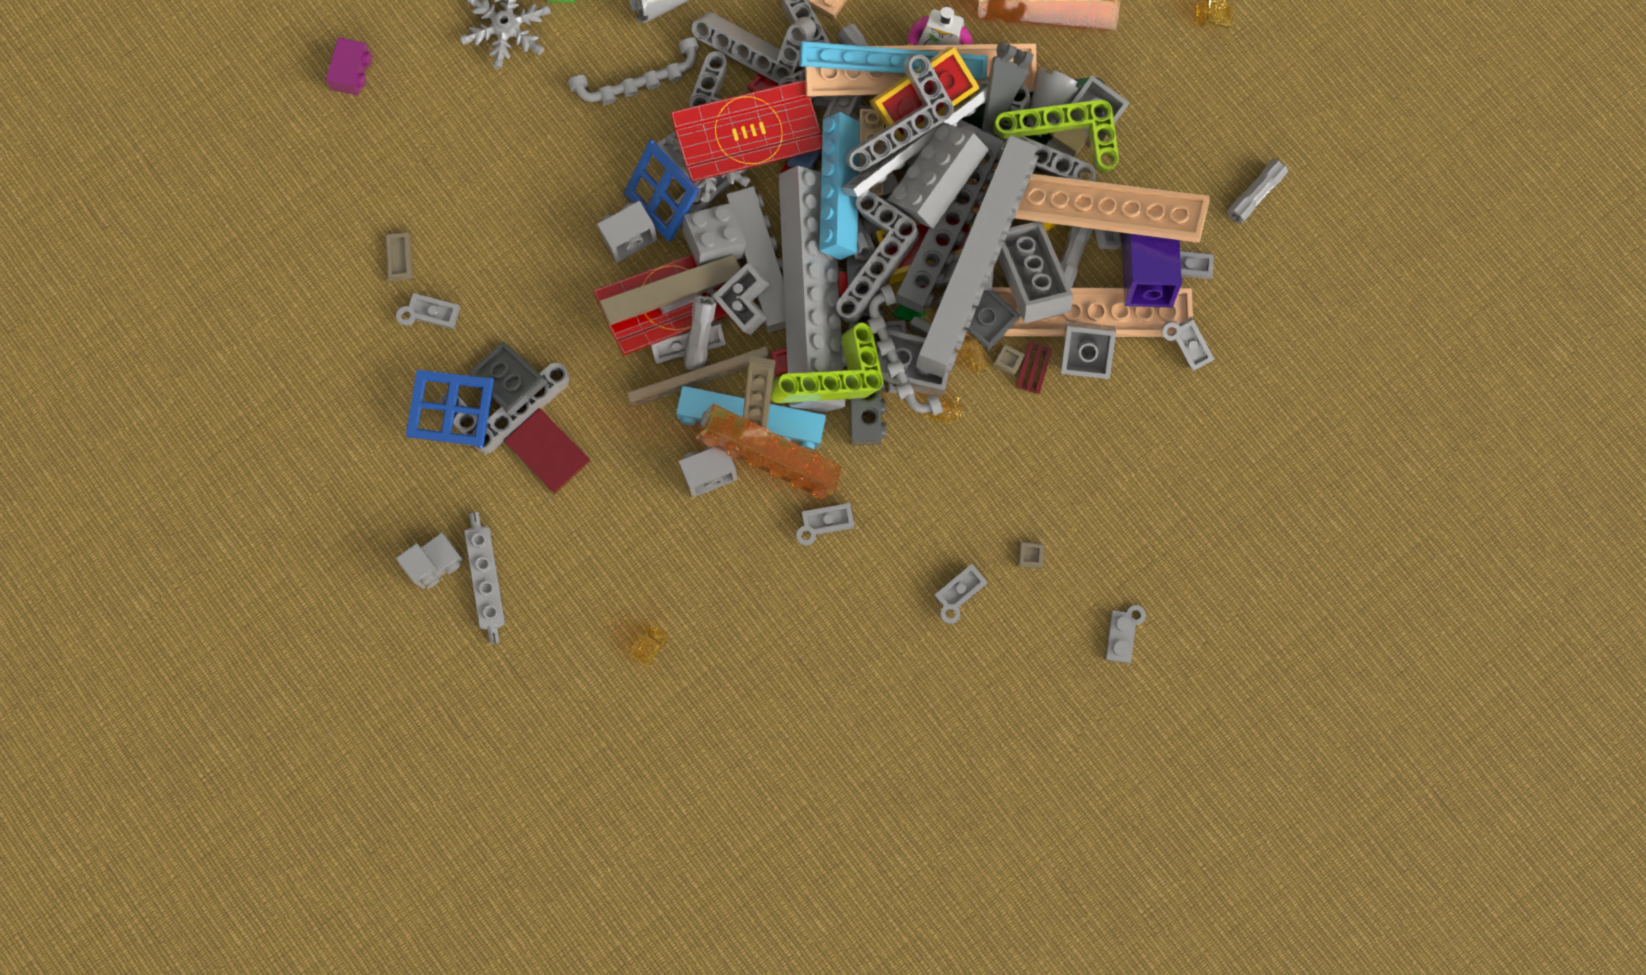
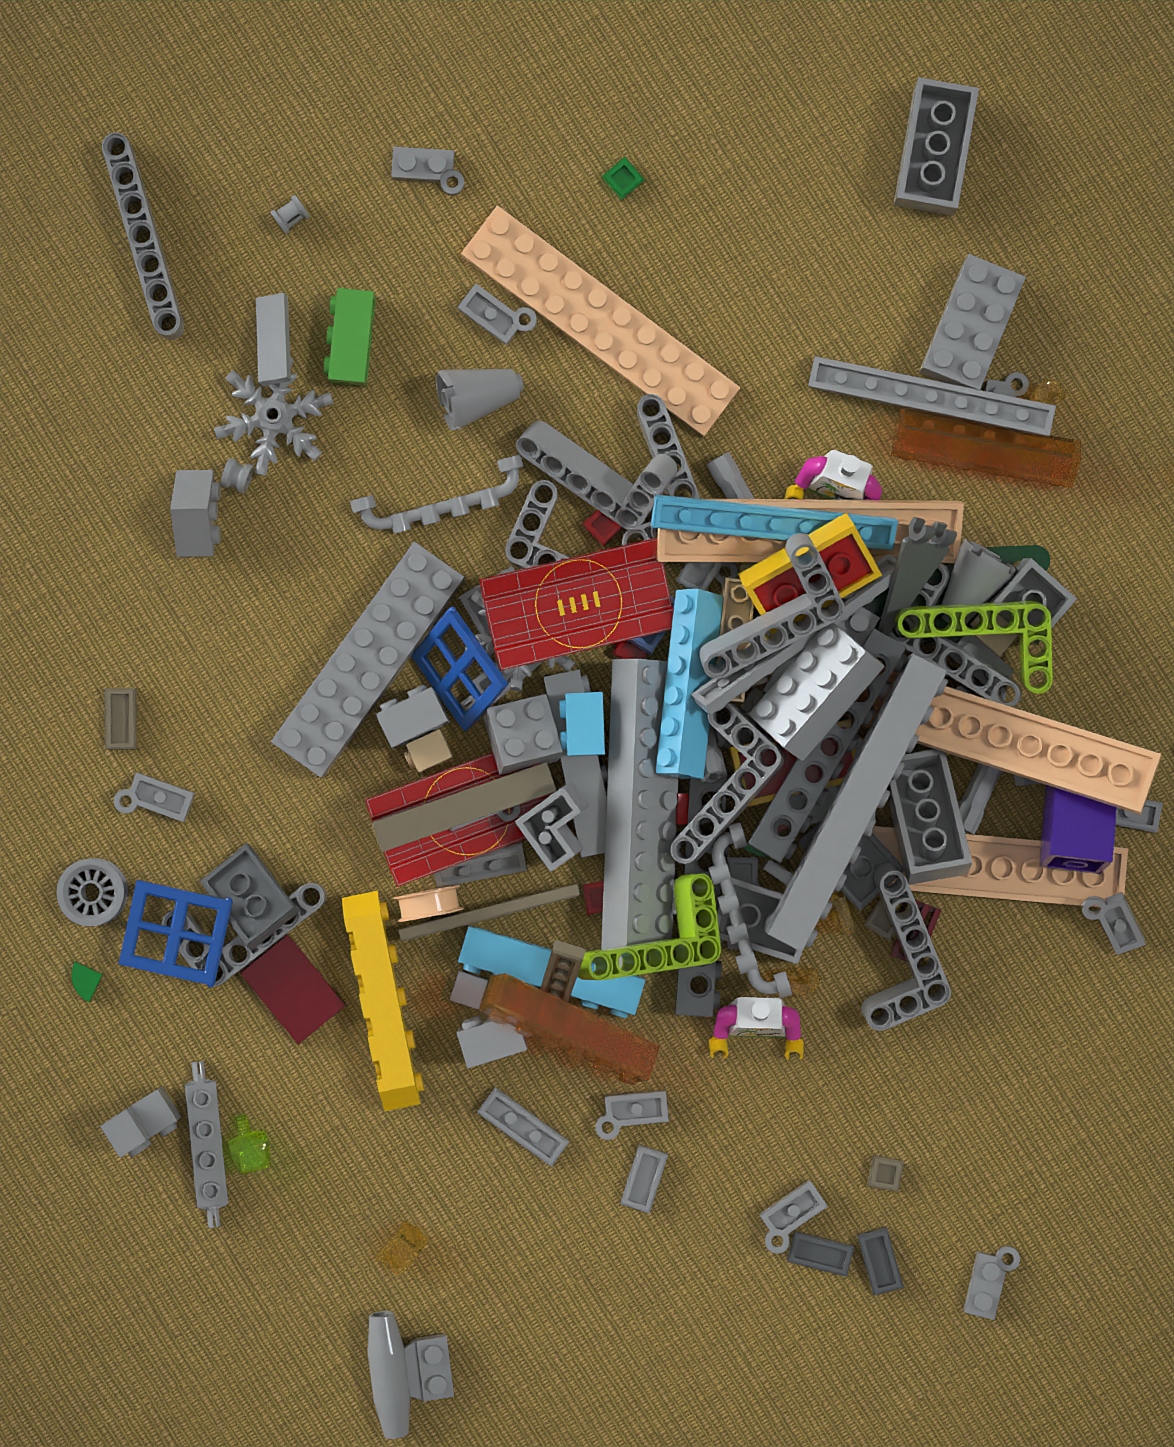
camera: 10 degrees right, 10 degrees up
magenta brick [326,37,372,96] -> none
light grey axle [684,296,716,370] -> none
light grey brick [1060,321,1116,379] -> none
none -> light grey wheel [57,858,128,926]
none -> green tile [71,961,104,1002]
none -> light grey brick [170,470,221,557]
none -> light grey wheel [220,458,254,494]
none -> clear neon green piece [228,1114,271,1175]
none -> light grey brick [271,541,466,778]
none -> yellow brick [342,891,424,1111]
none -> light grey plate [368,1311,454,1439]
none -> light nougat wheel [393,885,464,922]
none -> tan brick [404,729,453,772]
none -> light grey tile [450,970,488,1009]
none -> light grey tile [477,1087,569,1167]
none -> medium azure brick [559,692,605,756]
none -> light grey tile [620,1144,668,1213]
none -> torso [709,997,804,1060]
none -> dark grey tile [787,1230,854,1277]
none -> dark grey tile [857,1226,903,1296]
none -> light grey beam [861,863,951,1031]

